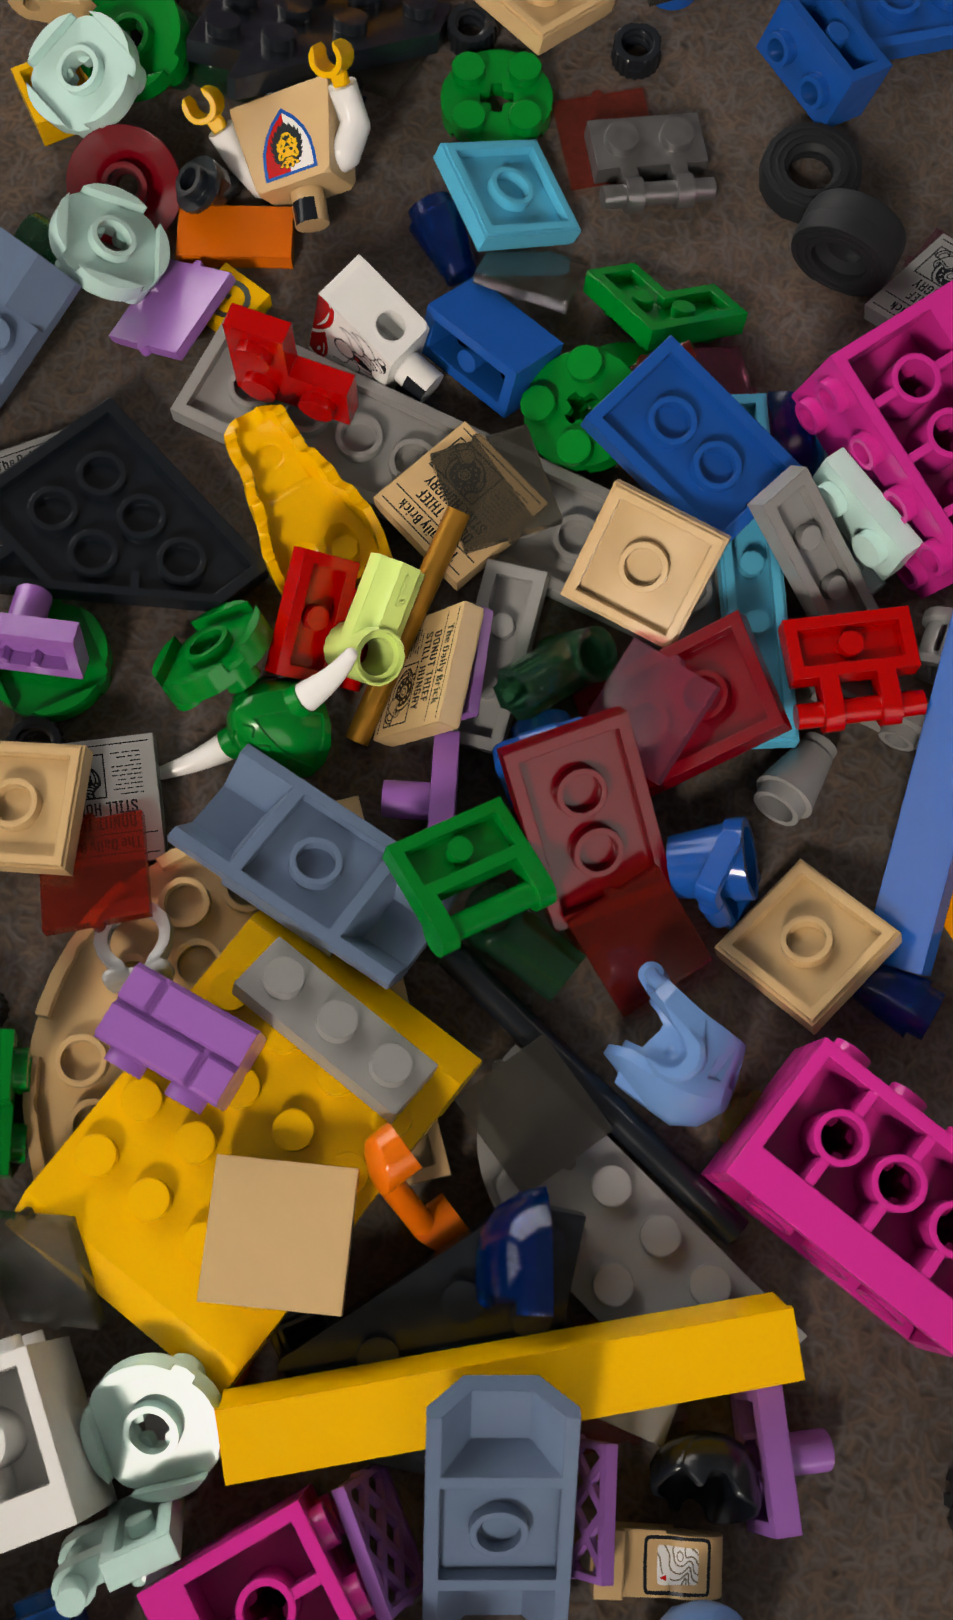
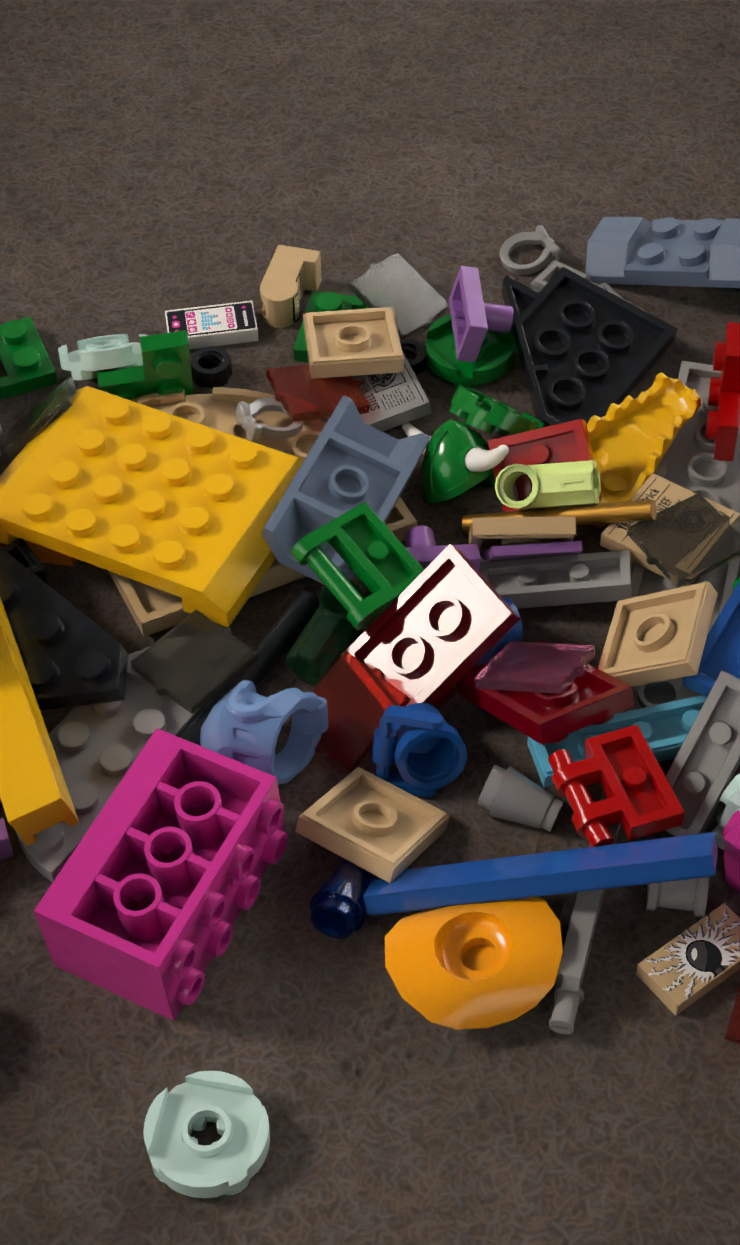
camera: 80 degrees right, 25 degrees down
medium lavender brick [94,962,267,1115] -> none
tan tile [197,1154,360,1317] -> none
light grey plate [232,936,438,1124] -> none
orange bar [364,1122,469,1251] -> none
clear blue brick [476,1186,553,1317] -> none
clear green piece [493,625,618,721] -> none

